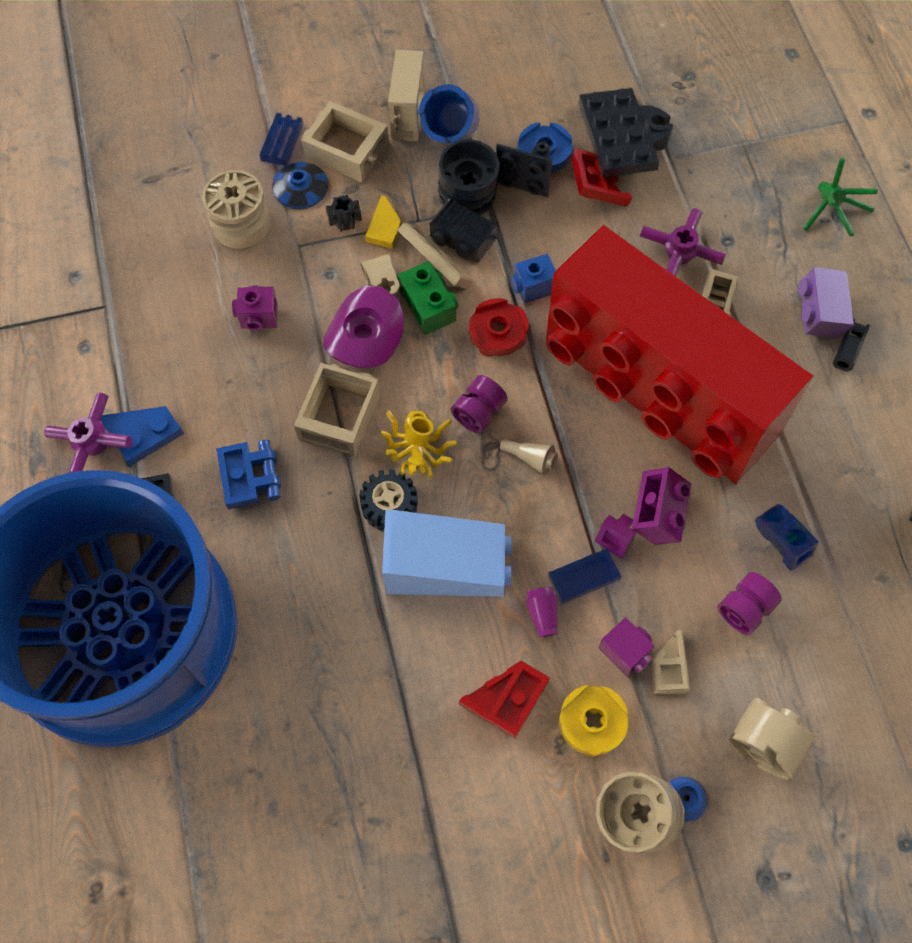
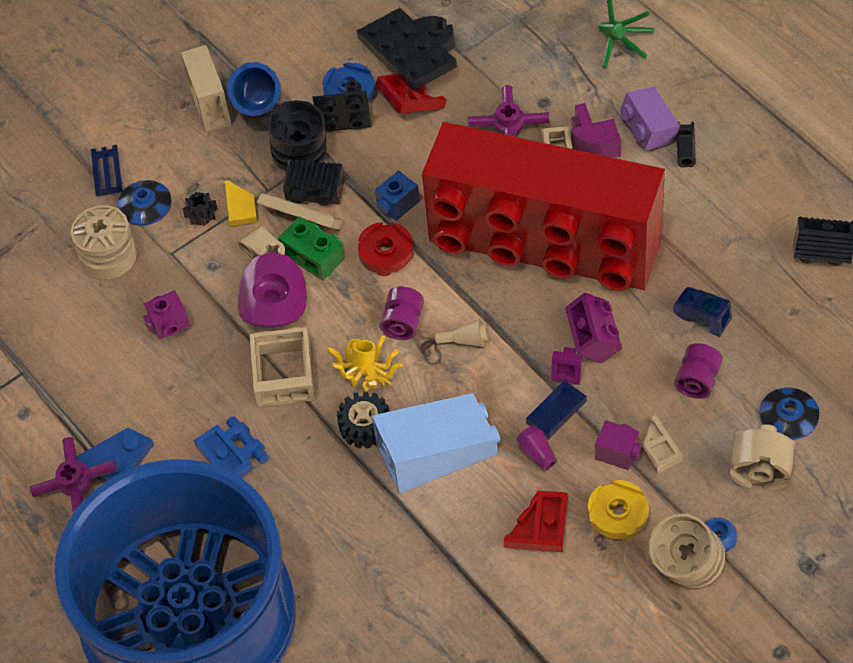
camera: 20 degrees left, 10 degrees down
tan window [301,101,389,183] -> none
none -> magenta brick [571,103,621,158]
none -> dish [759,387,820,440]

